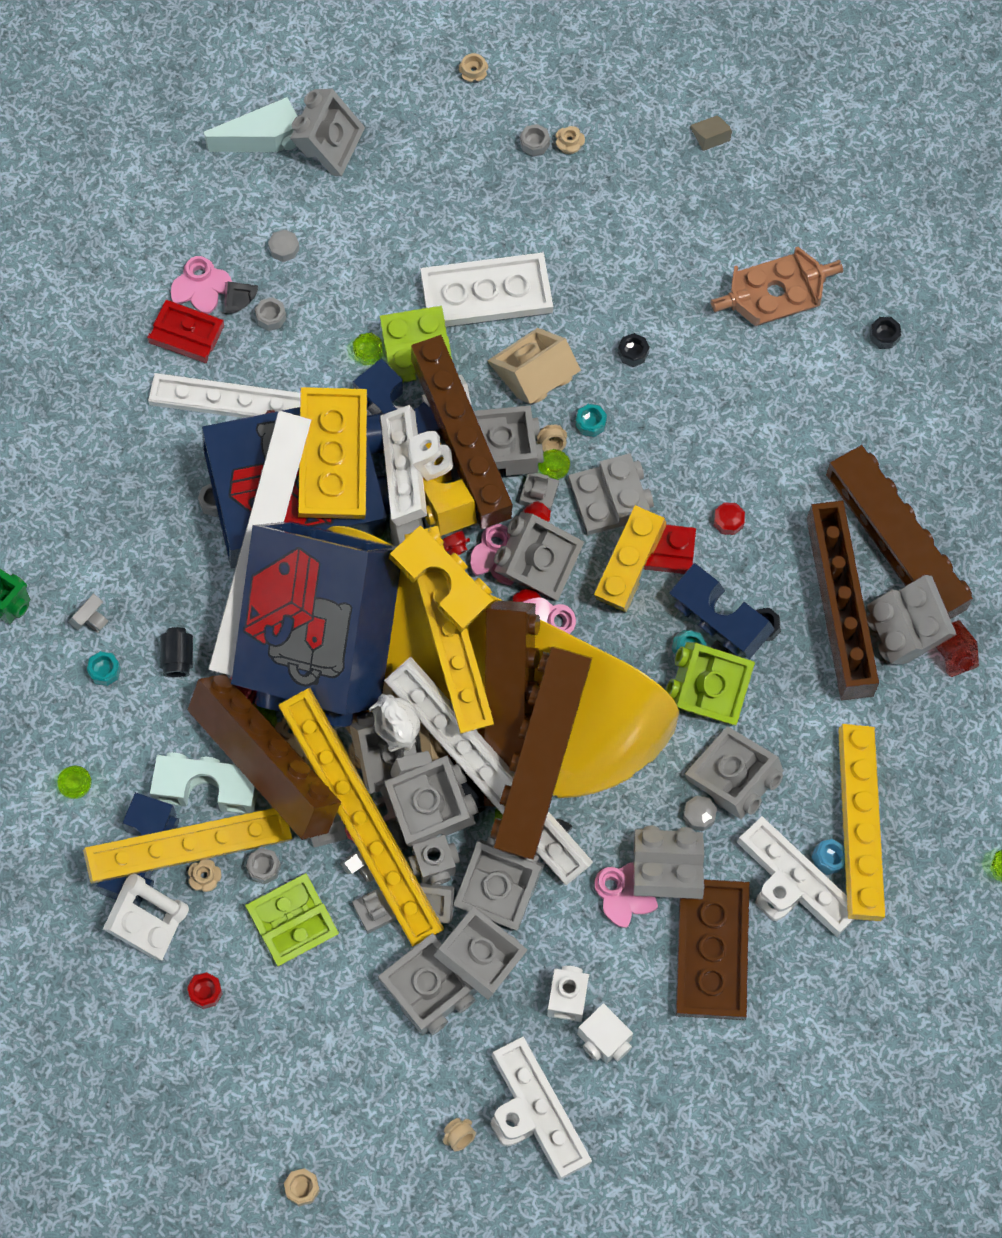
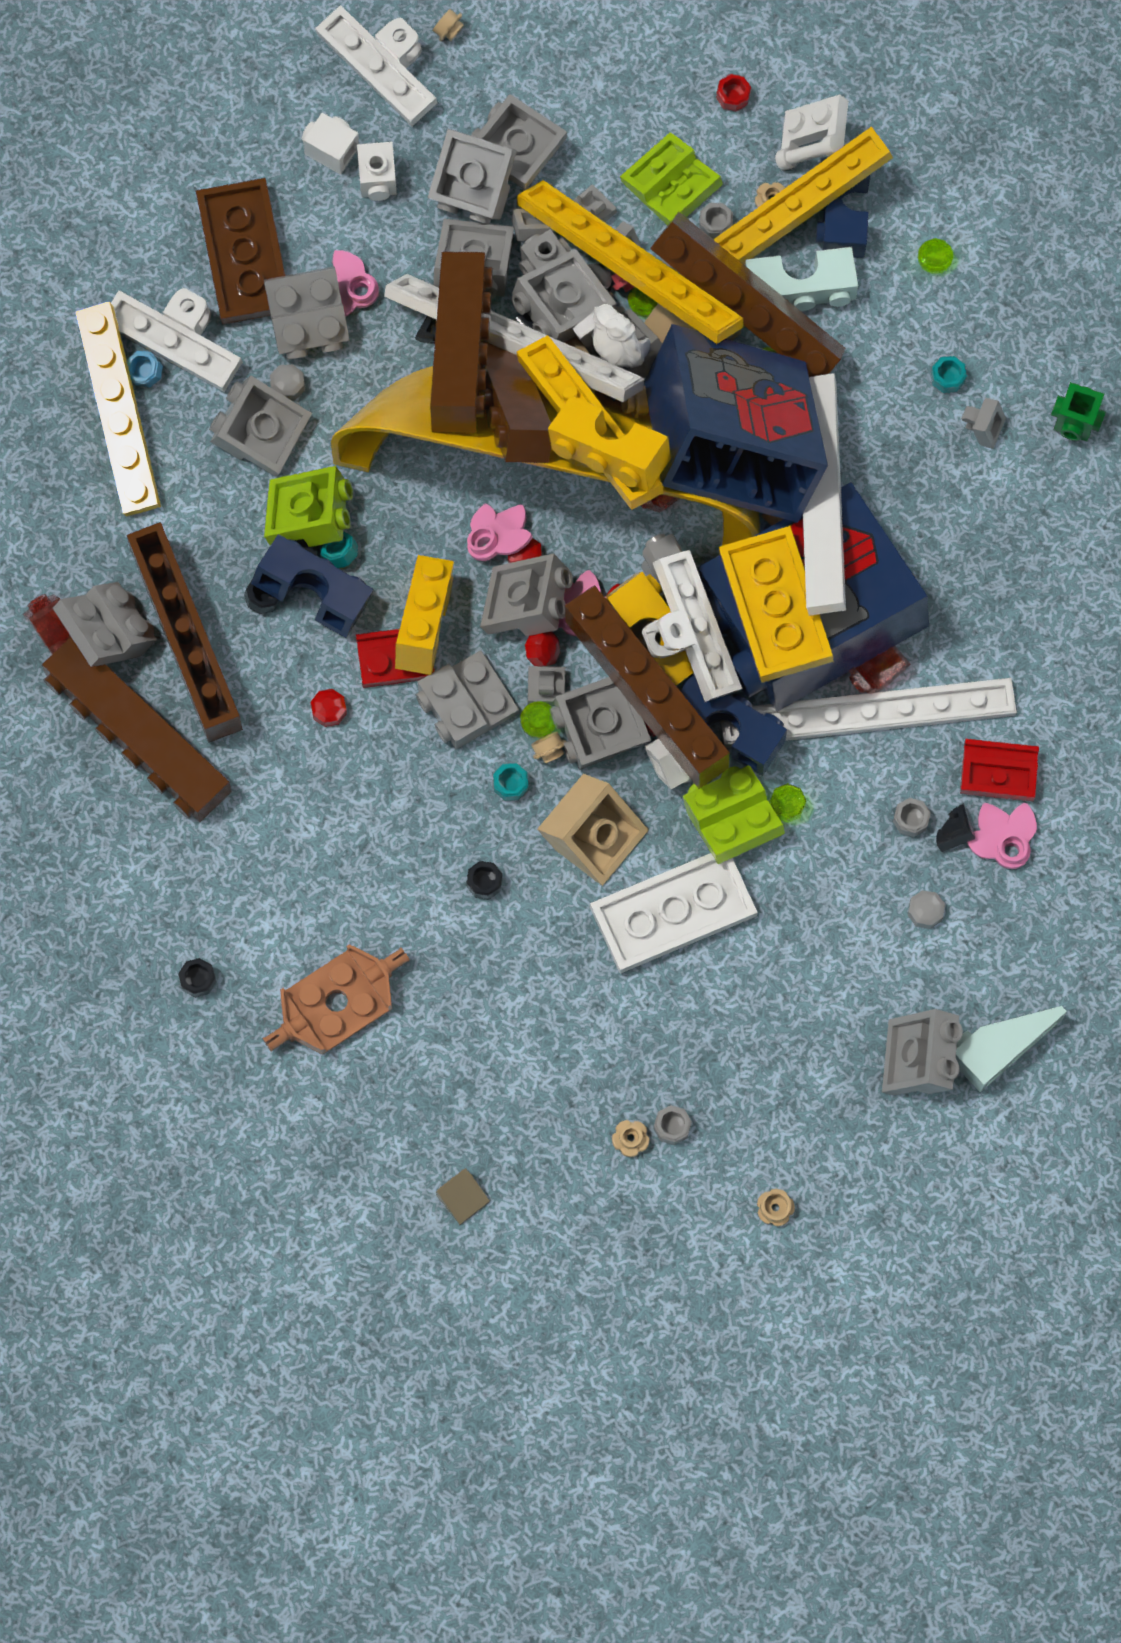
camera: 165 degrees right, 5 degrees up
black brick [160,627,193,678] -> none

